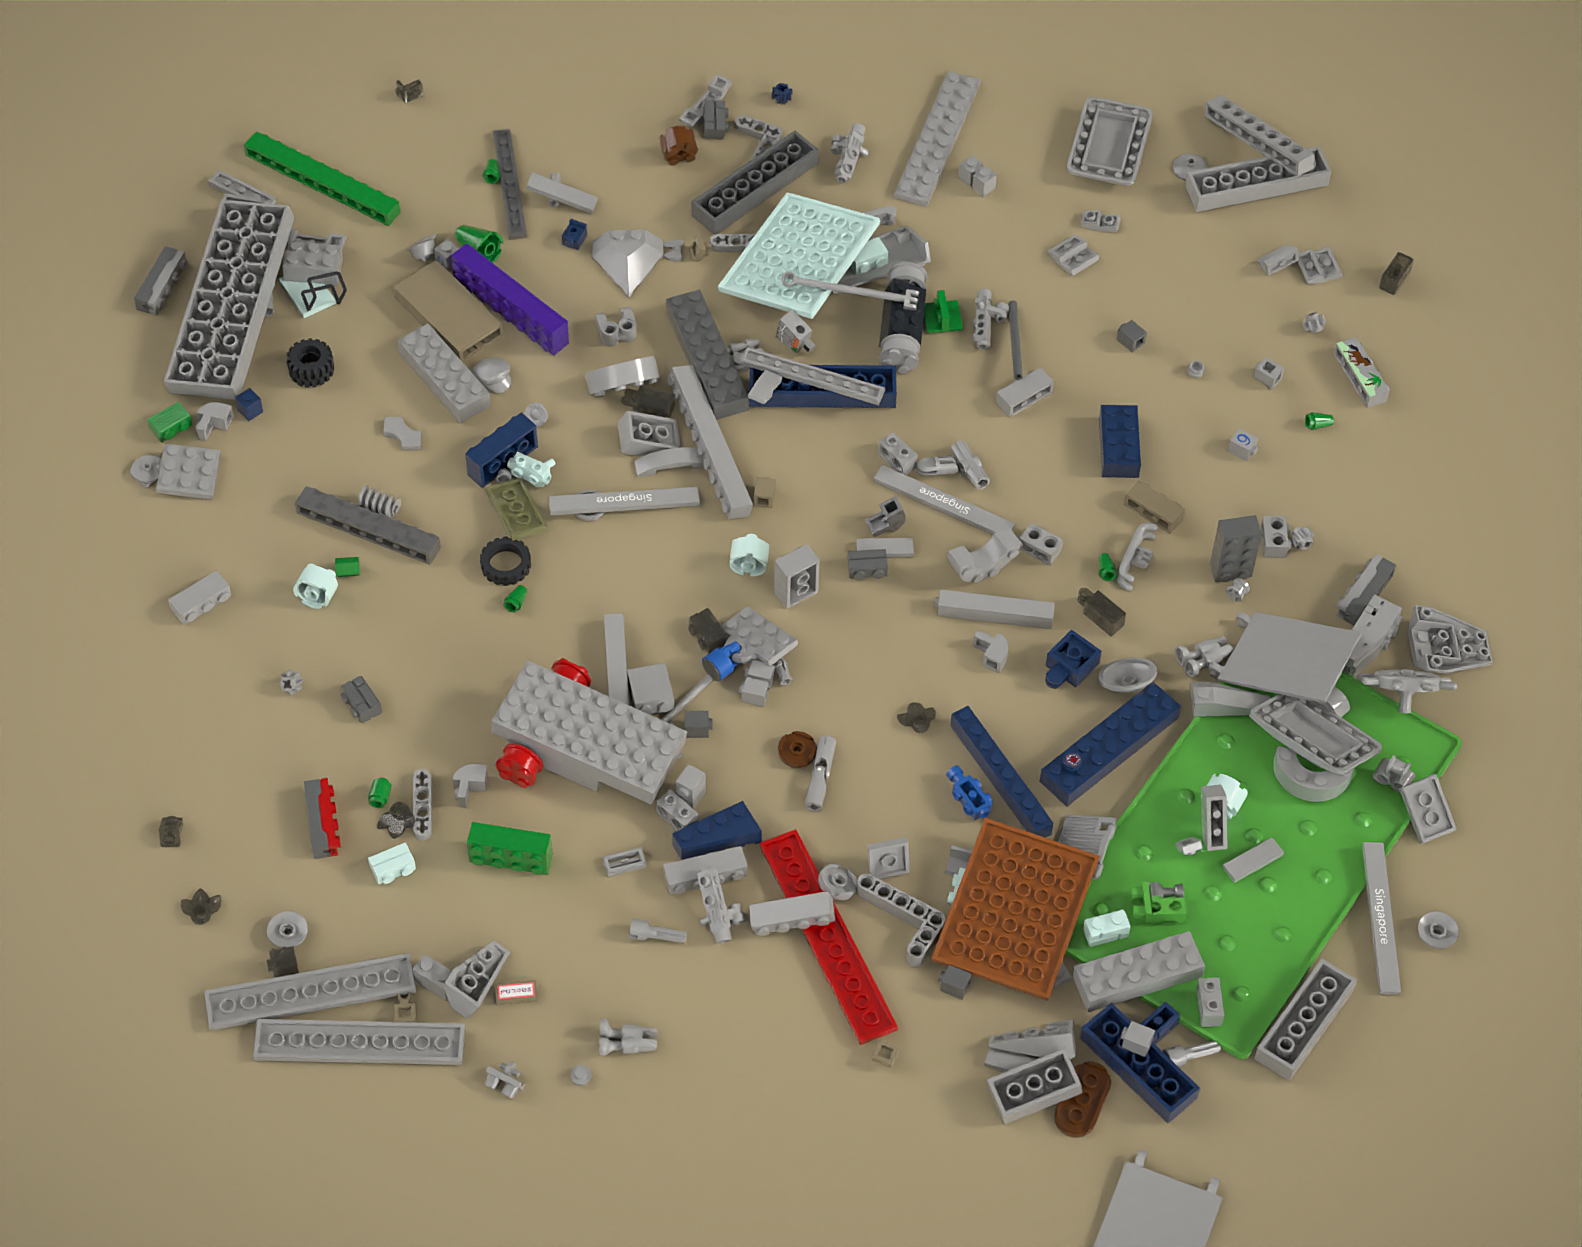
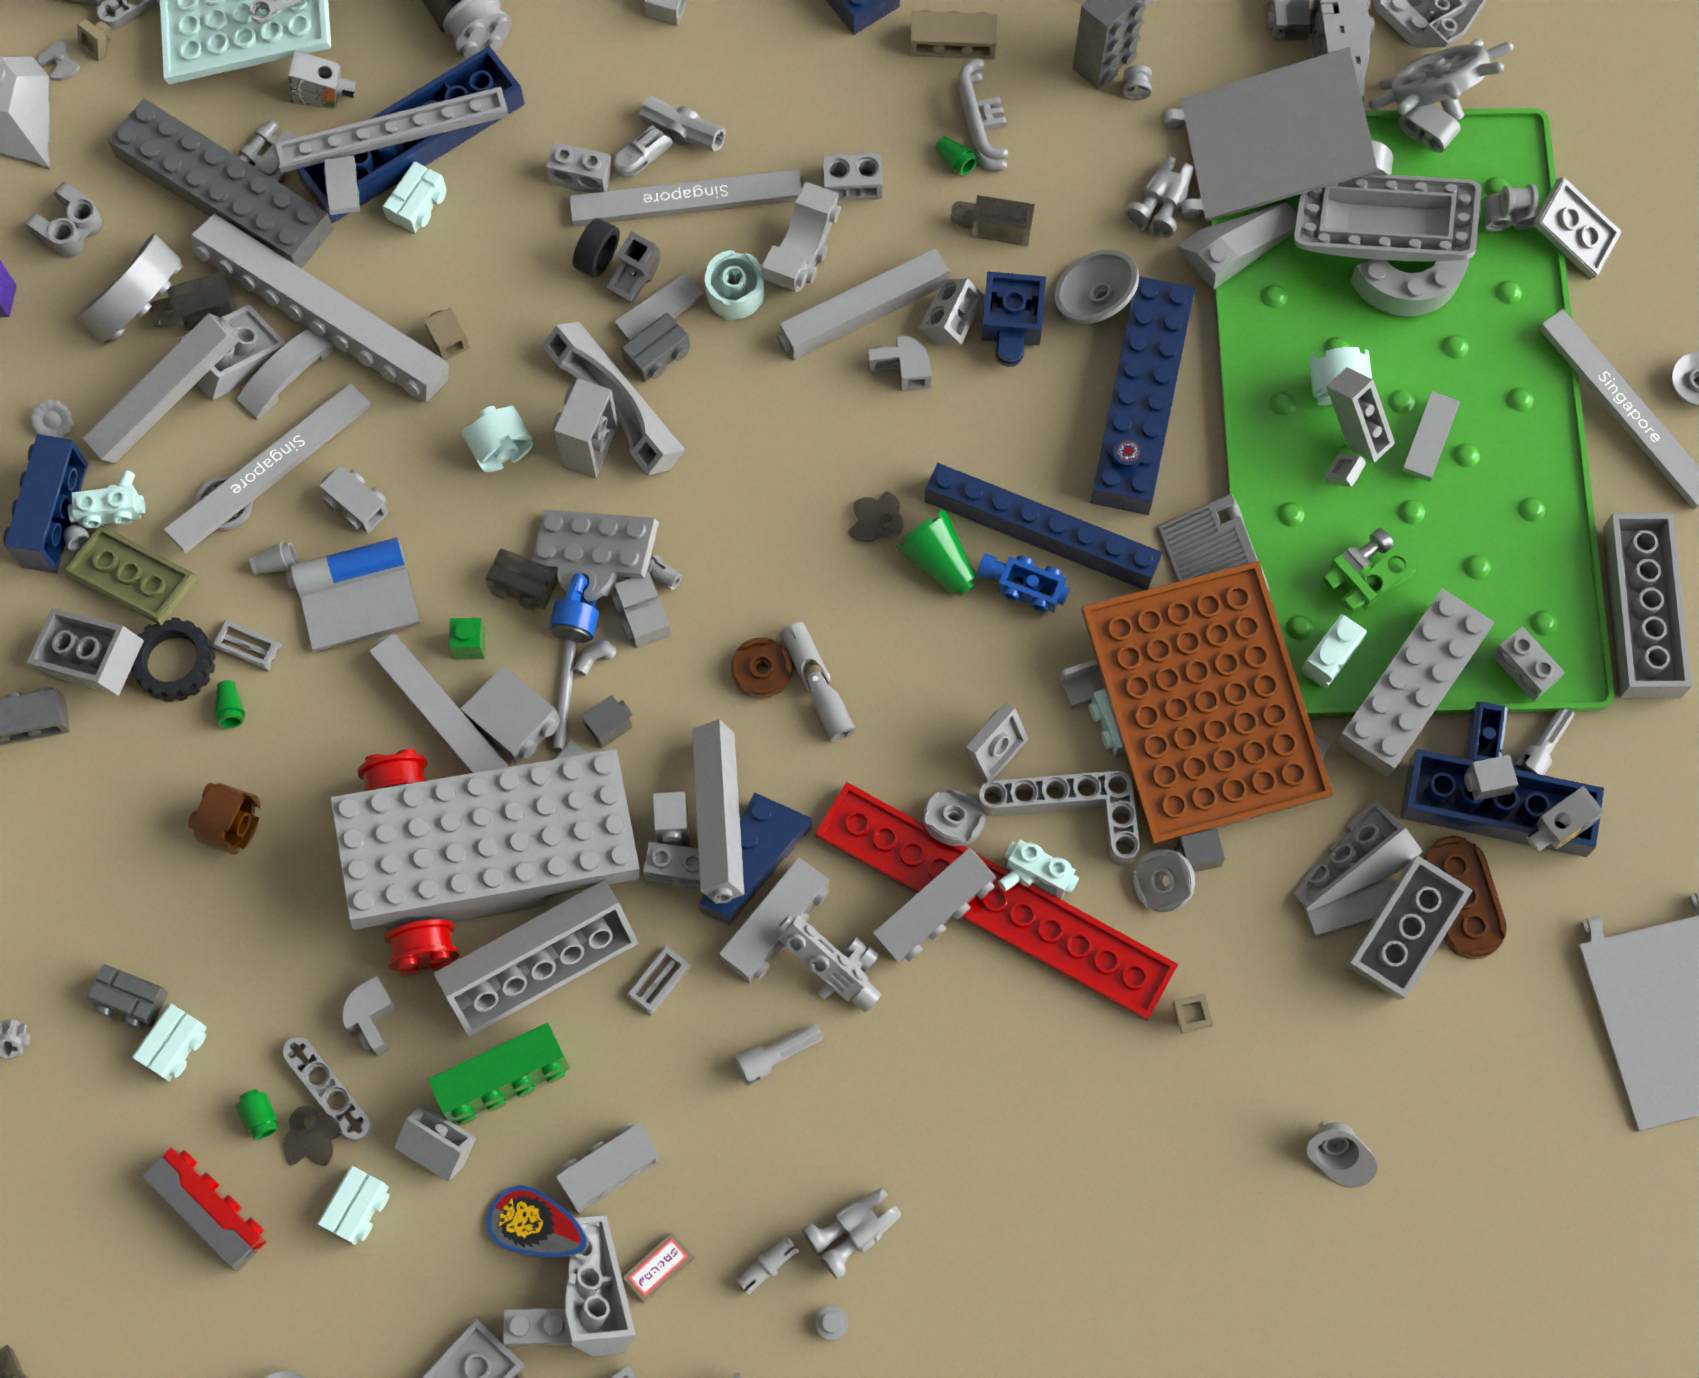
camera: 35 degrees left, 15 degrees up
none -> light grey brick [27,608,144,696]
none -> light grey brick [83,313,240,463]
none -> light aqua brick [132,1003,207,1082]
none -> reddish brown brick [188,783,260,855]
none -> light grey tile [212,619,282,672]
none -> light grey cone [250,541,298,575]
none -> light grey door [287,537,421,652]
none -> light grey brick [320,465,389,534]
none -> light aqua brick [382,162,446,233]
none -> light grey brick [394,1104,476,1182]
none -> light grey brick [434,880,639,1037]
none -> green brick [449,618,485,660]
none -> shield [487,1185,589,1258]
none -> light grey arch [542,322,685,475]
none -> light grey brick [556,1122,662,1214]
none -> black tyre [572,218,620,278]
none -> light grey arm [573,639,616,676]
none -> light grey brick [692,719,744,904]
none -> light aqua brick [705,250,764,321]
none -> light grey pin [736,1235,800,1295]
none -> green cone [896,509,976,596]
none -> light grey brick [919,278,985,345]
none -> light aqua brick [998,839,1079,899]
none -> light grey plate [1133,849,1196,913]
none -> light grey piece [1306,1121,1378,1187]
none -> light grey beam [1398,104,1460,153]
none -> light grey torso [1527,786,1604,852]

